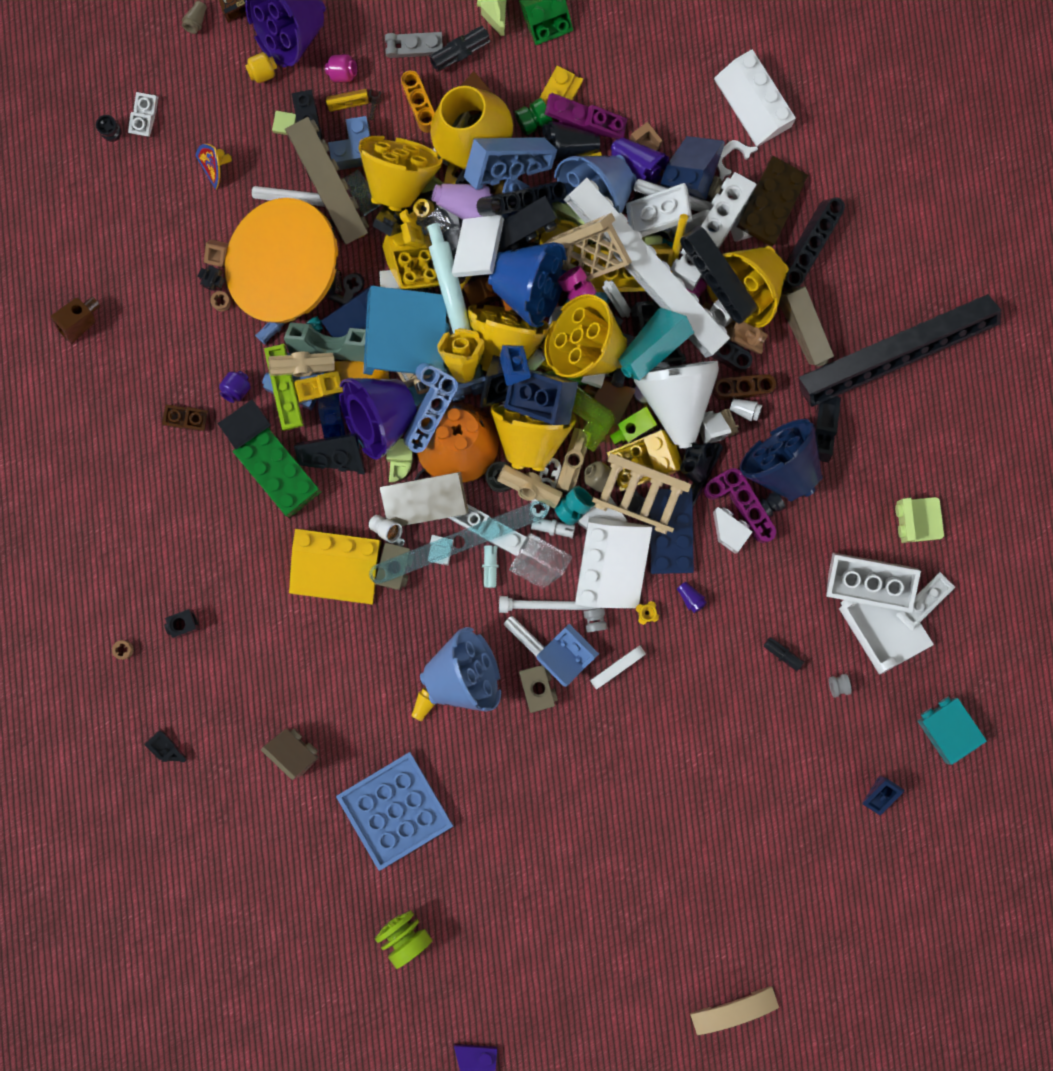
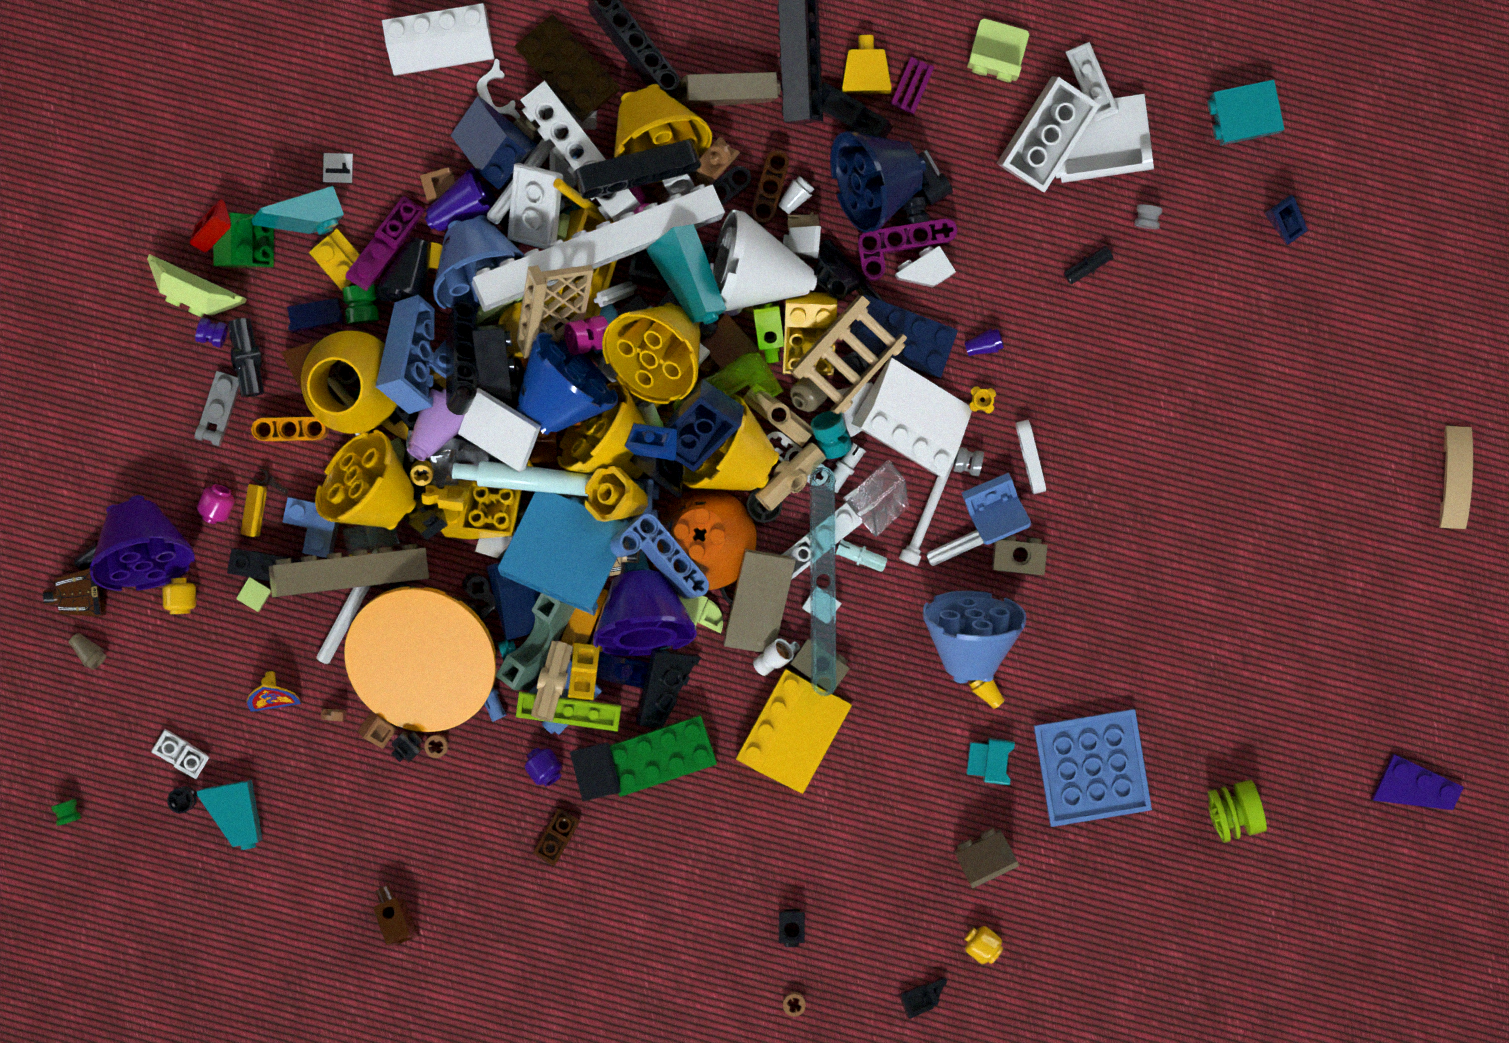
camera: 65 degrees left, 5 degrees up
none -> green wheel [51,799,82,826]
none -> dark purple wheel [195,317,228,348]
none -> teal slope [197,780,263,850]
none -> teal slope [251,186,344,235]
none -> clear blue panel [287,298,343,333]
none -> medium nougat tile [321,709,347,722]
none -> white sticker [323,153,353,183]
none -> yellow torso [842,35,891,94]
none -> magenta tile [890,57,934,115]
none -> black piece [918,150,953,205]
none -> yellow head [964,926,1003,964]
none -> teal piece [966,738,1015,785]

